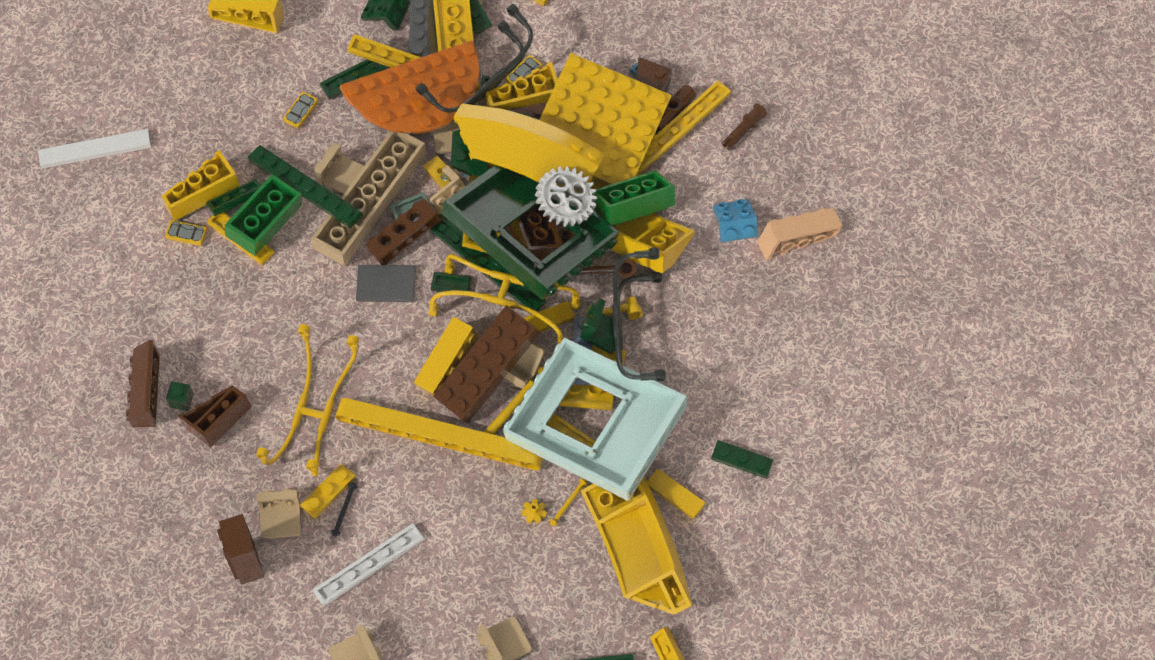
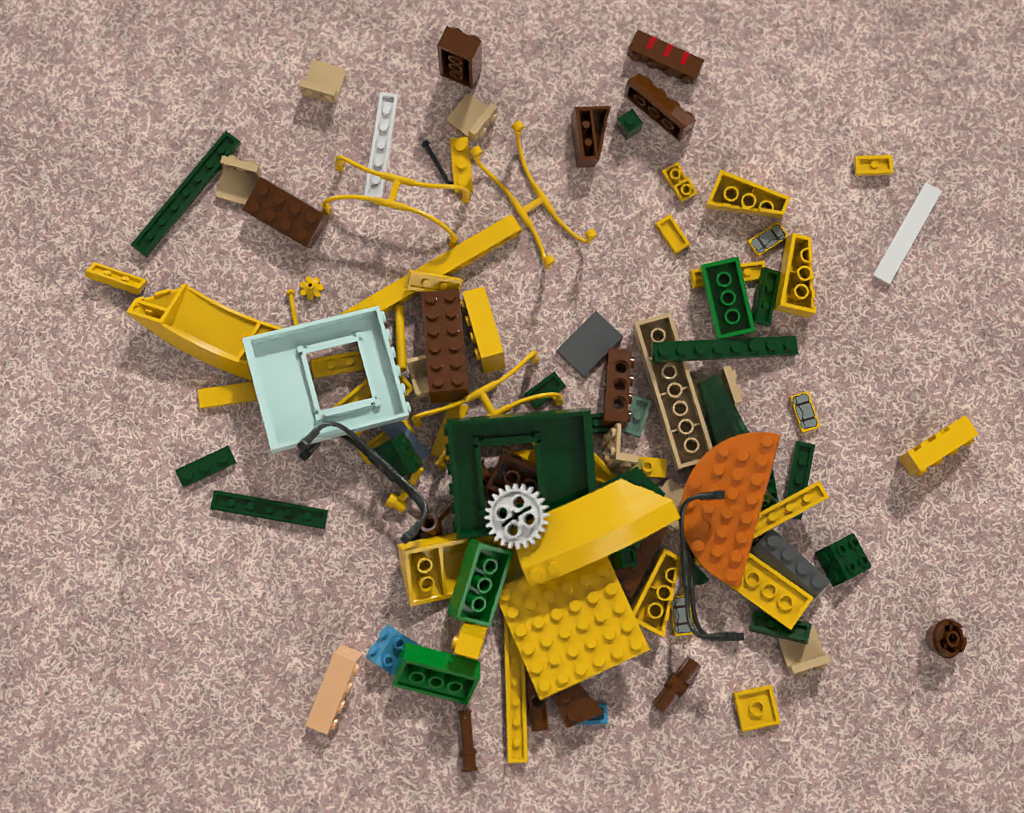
camera: 130 degrees right, 15 degrees up
none -> dark green tile [210,490,329,530]
none -> reddish brown brick [242,177,330,249]
none -> yellow bar [321,155,471,248]
none -> green slope [392,642,481,705]
none -> yellow tile [404,269,463,294]
none -> yellow wedge [451,621,488,661]
none -> reddish brown brick [627,29,704,85]
none -> reddish brown piece [652,656,701,714]
none -> yellow tile [654,214,691,256]
none -> yellow slope [660,162,697,203]
none -> clear green wedge [696,373,749,447]
none -> yellow wedge [705,170,791,219]
none -> yellow plate [854,155,894,176]

